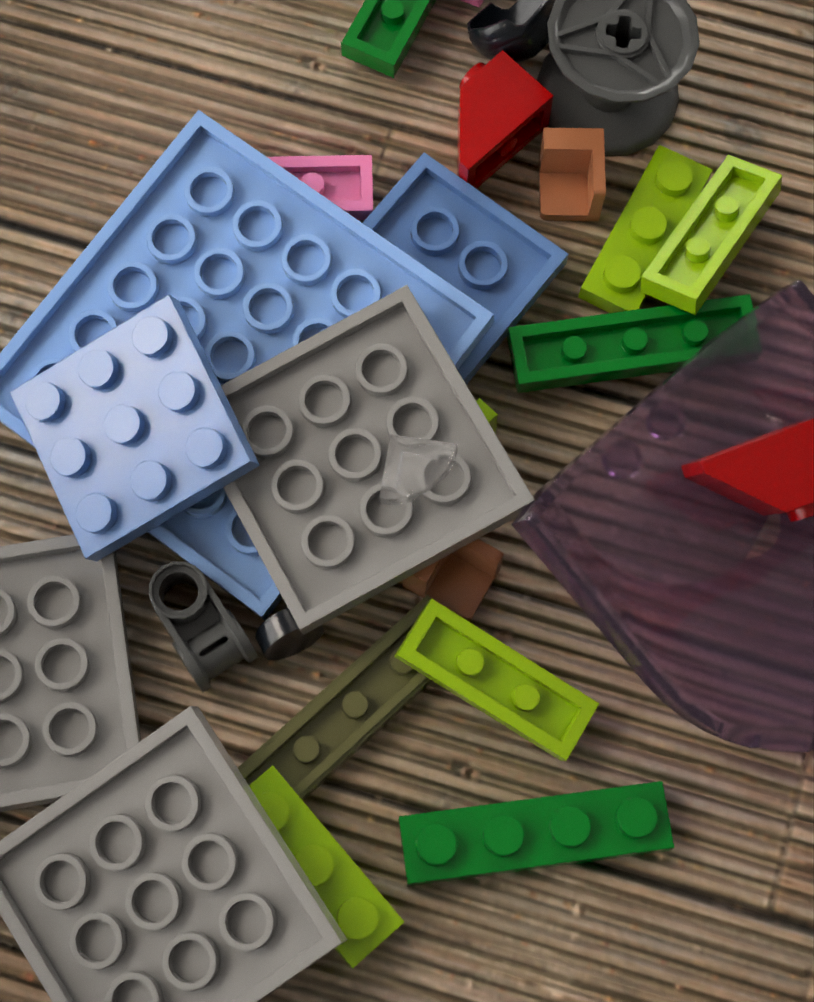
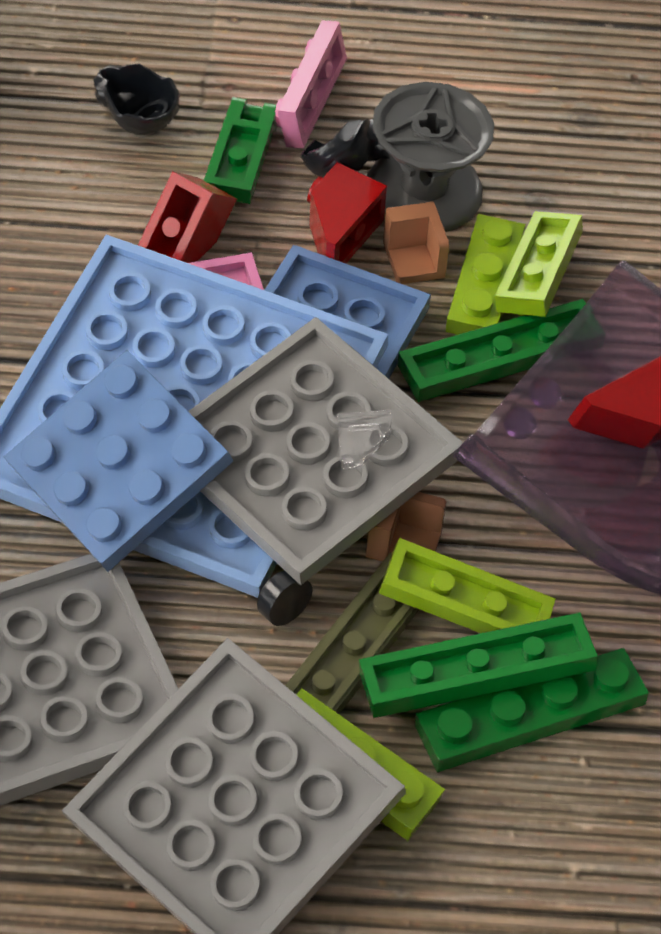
camera: 15 degrees left, 20 degrees down
dark grey piece [149,561,258,693] -> none
none -> red slope [138,171,237,263]
none -> green plate [359,612,598,718]

